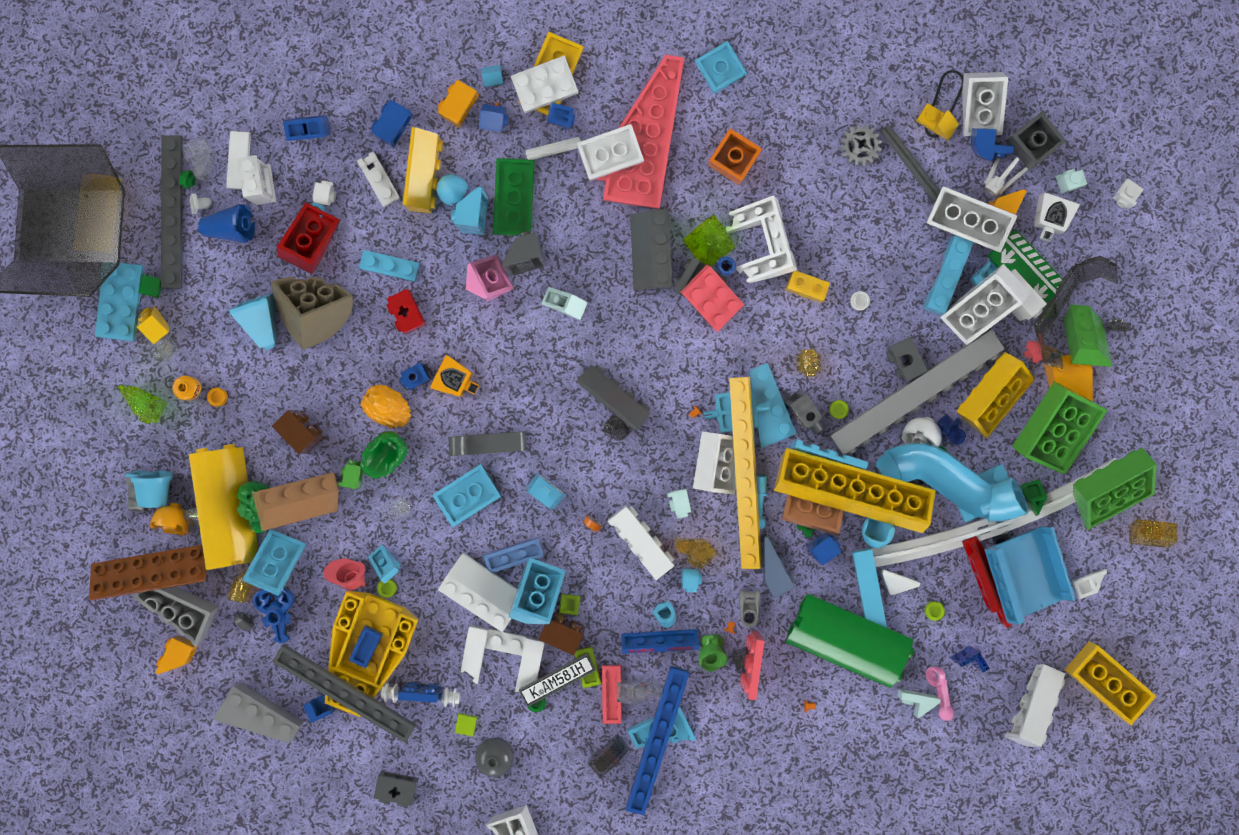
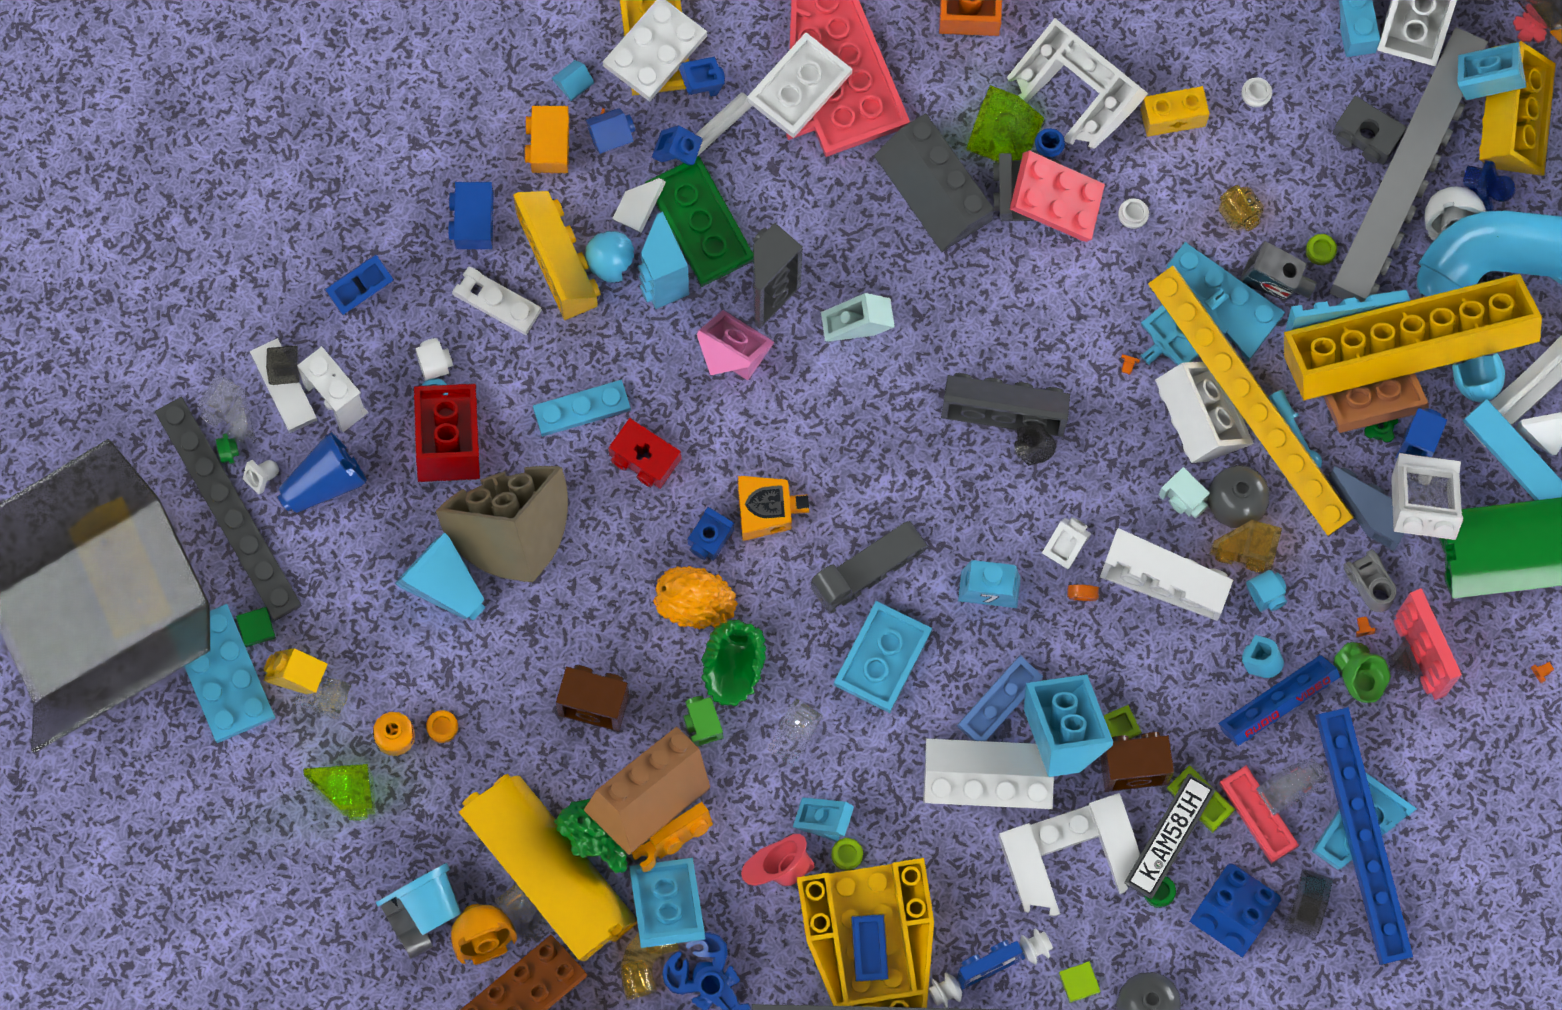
camera: 30 degrees left, 15 degrees down
none -> clear smoke slope [266,345,300,385]
none -> white tile [612,178,666,233]
none -> light orange plate [631,802,713,872]
none -> blue bracket [651,125,703,166]
none -> white bracket [1042,517,1091,569]
none -> white plate [1118,198,1149,229]
none -> blue bracket [1189,863,1281,958]
none -> dark grey cylinder [1207,465,1270,529]
none -> white window [1391,453,1463,540]
none -> medium azure slope [1457,42,1526,100]

